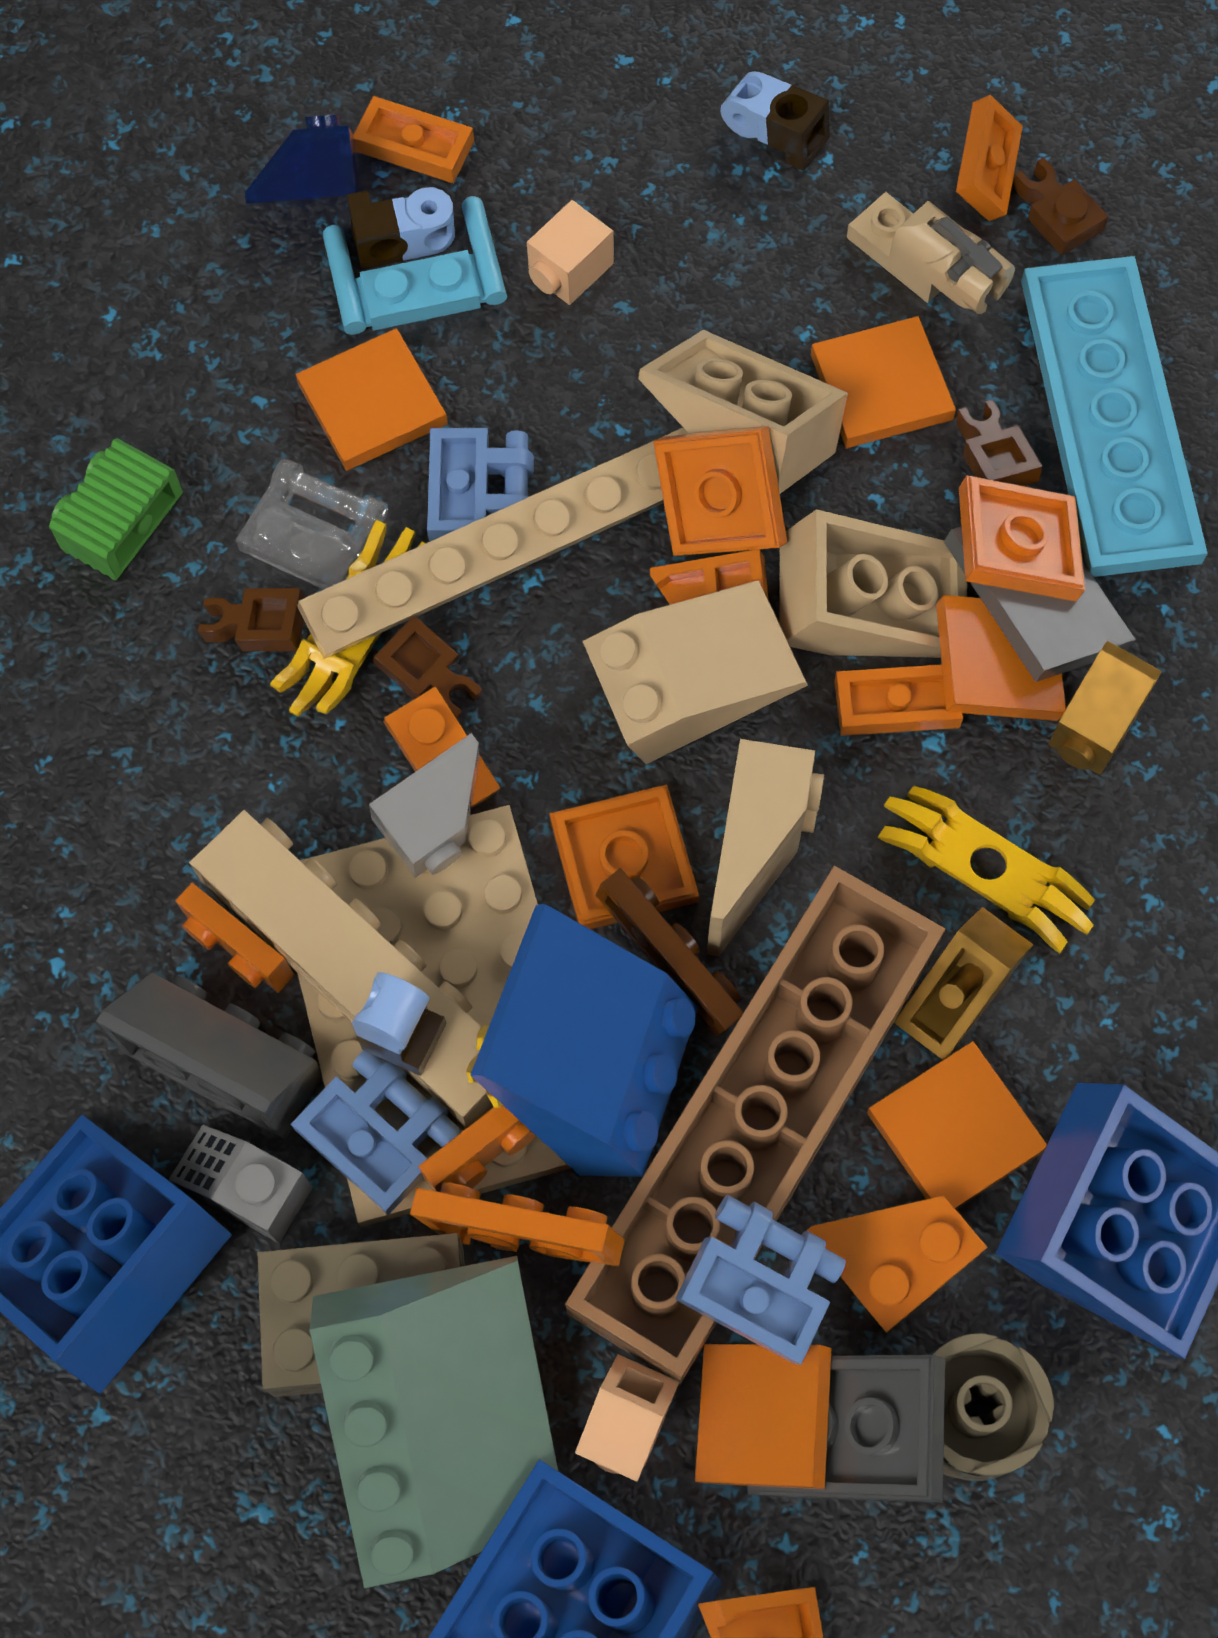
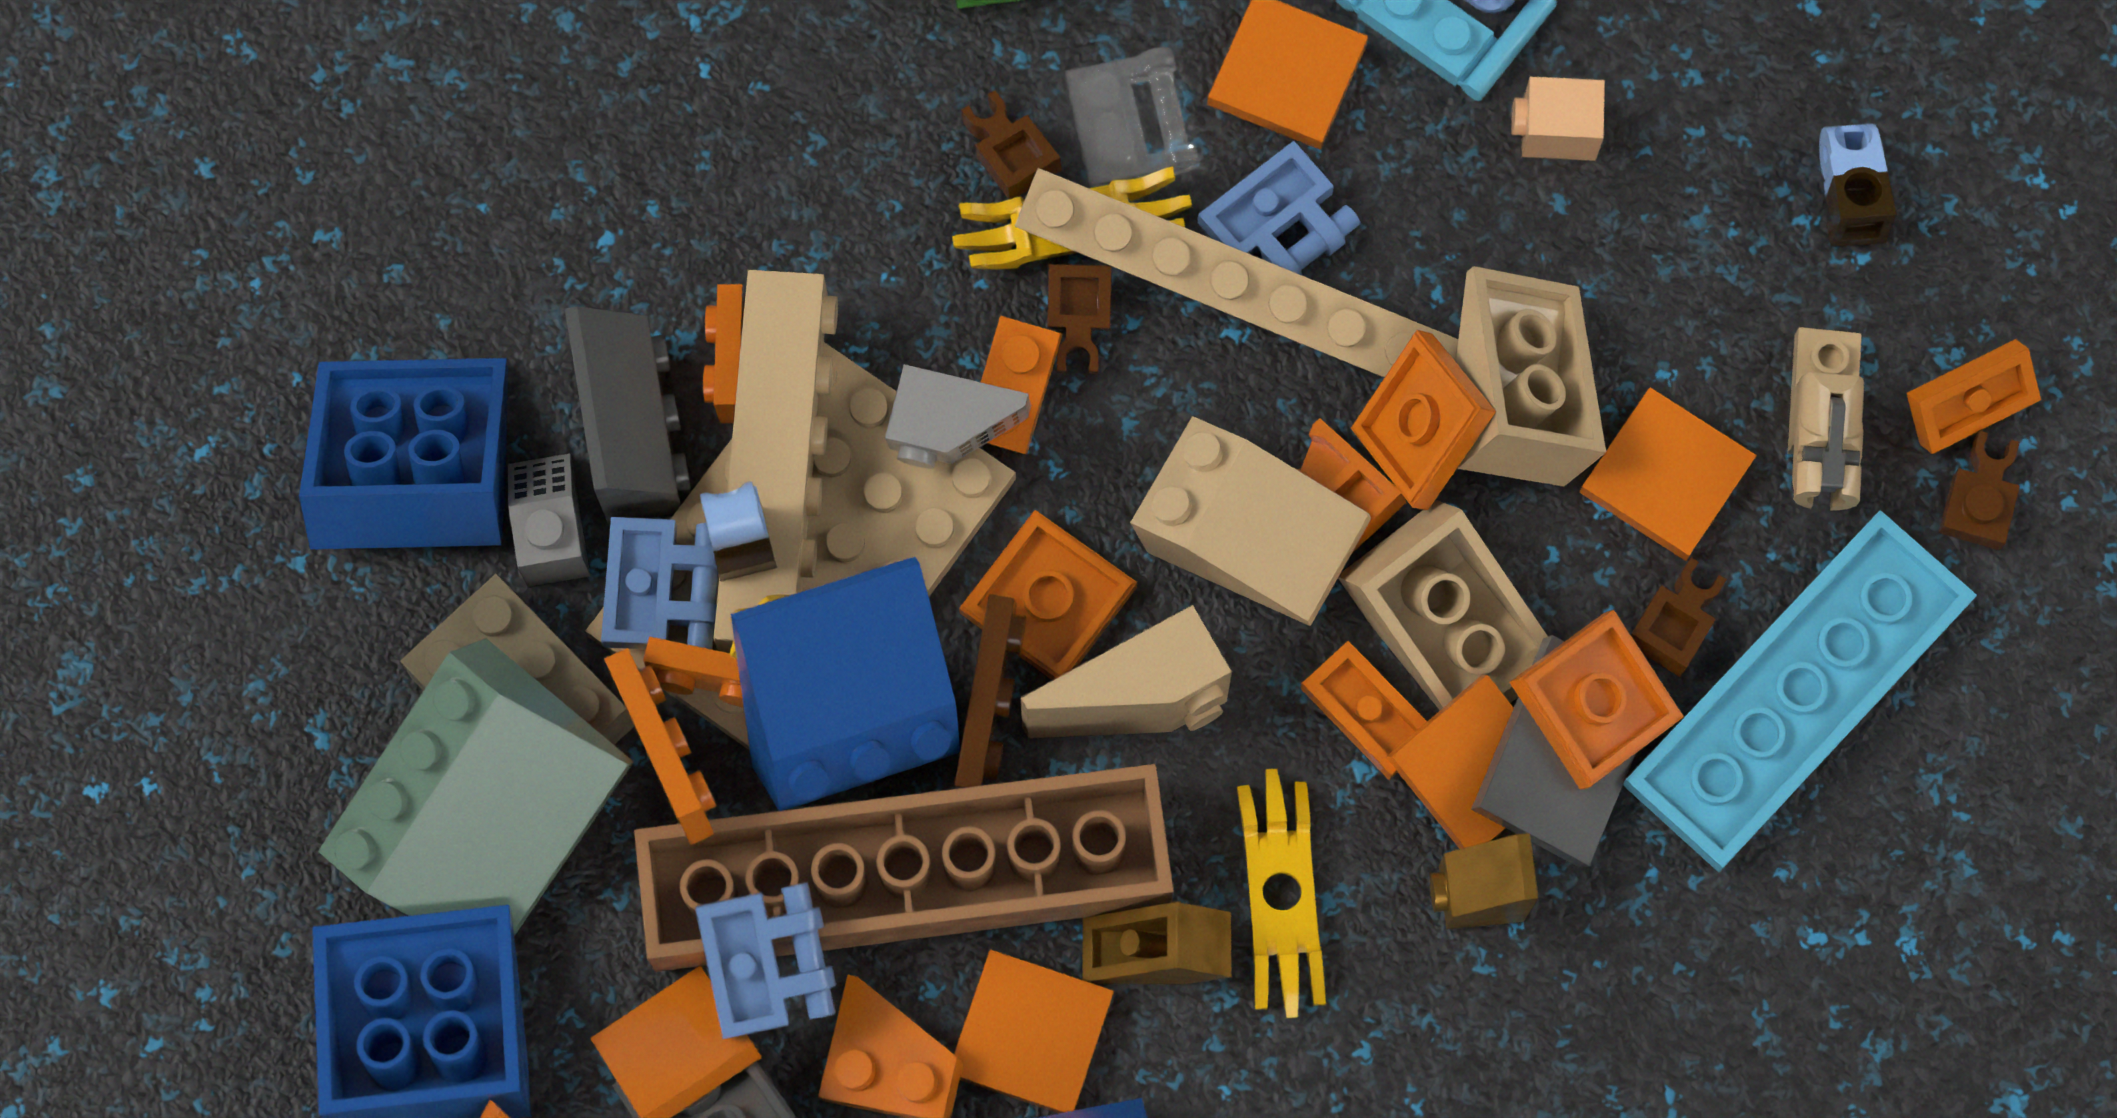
camera: 50 degrees right, 5 degrees up
light nougat brick [575,1354,679,1482] -> none

